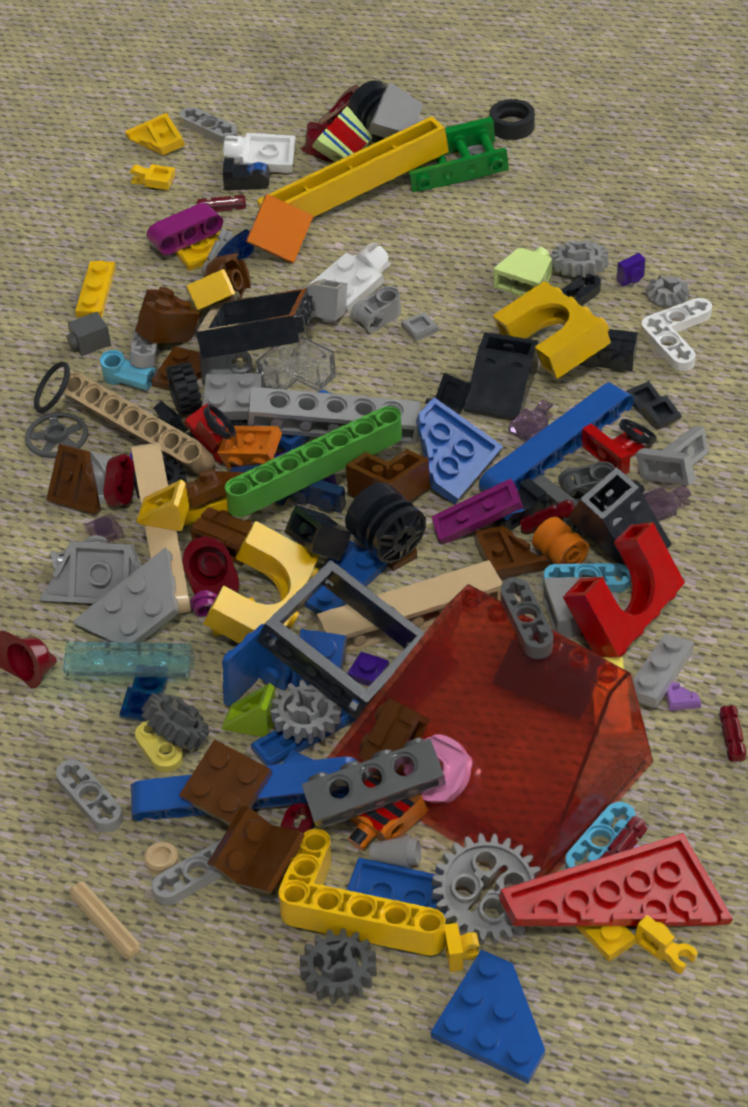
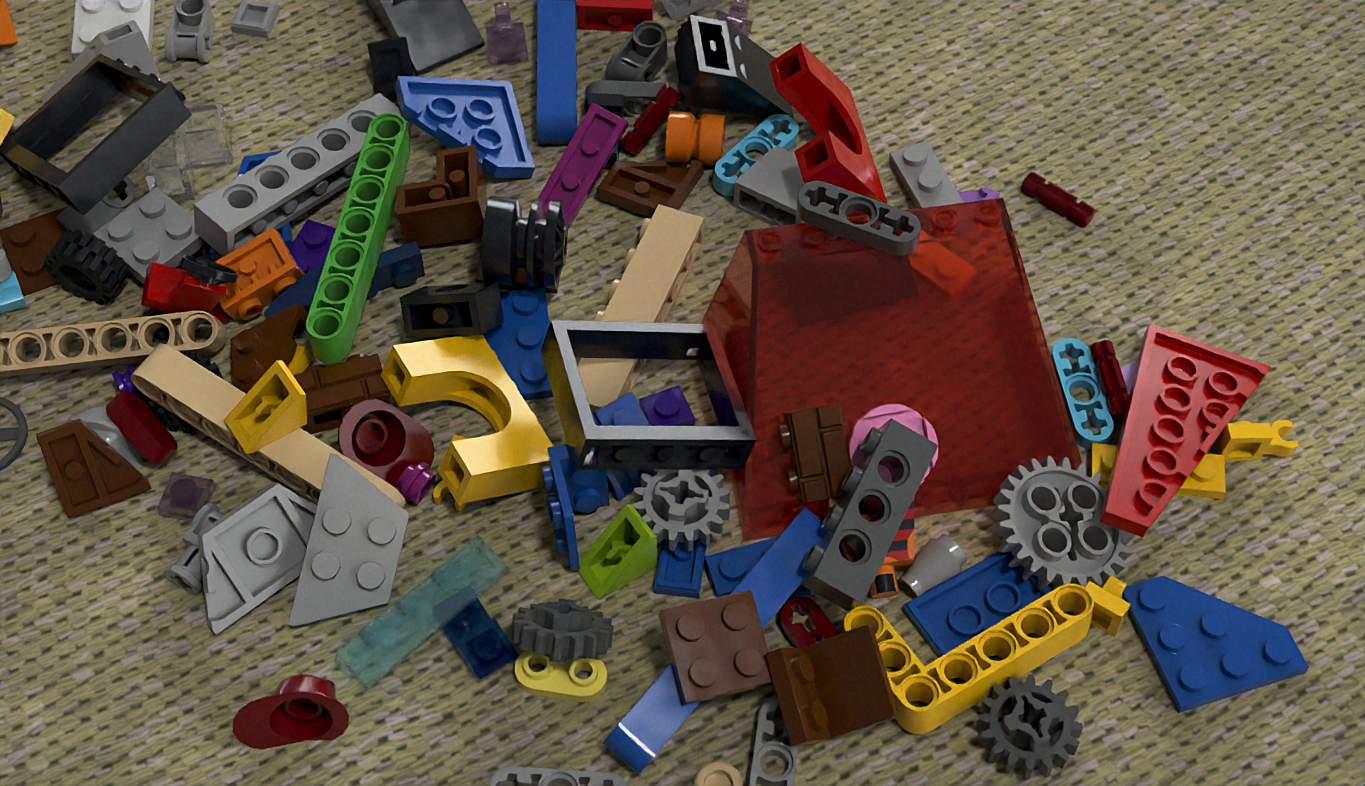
camera: 50 degrees left, 10 degrees up
black tile [153,401,188,433] -> none

